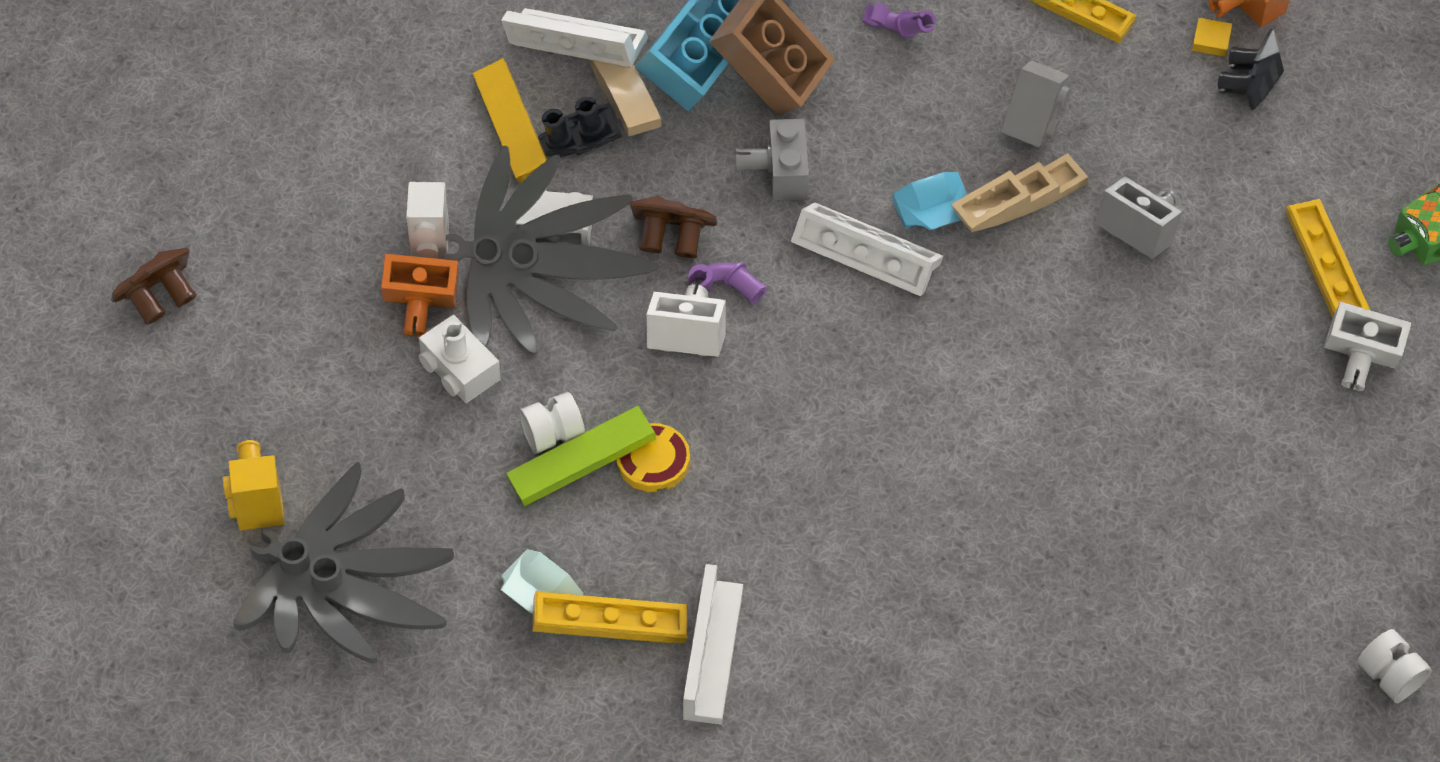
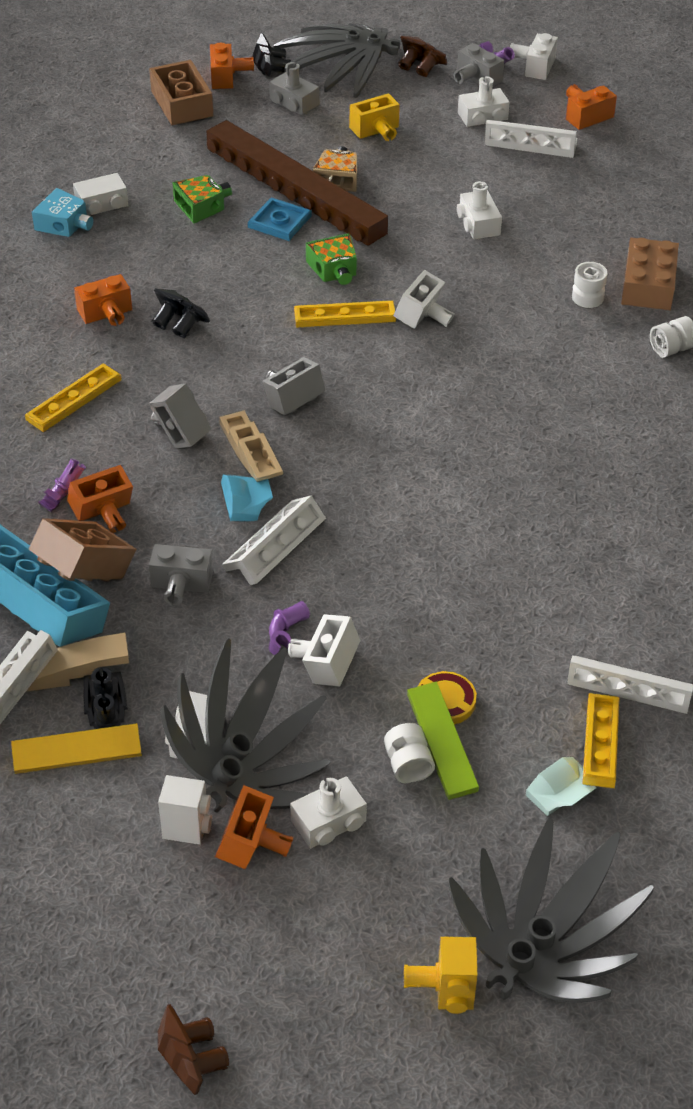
camera: 80 degrees left, 10 degrees down
reddish brown connector [630,195,718,259] -> none
yellow tile [1192,18,1232,57] -> none
none -> orange brick [67,465,133,533]

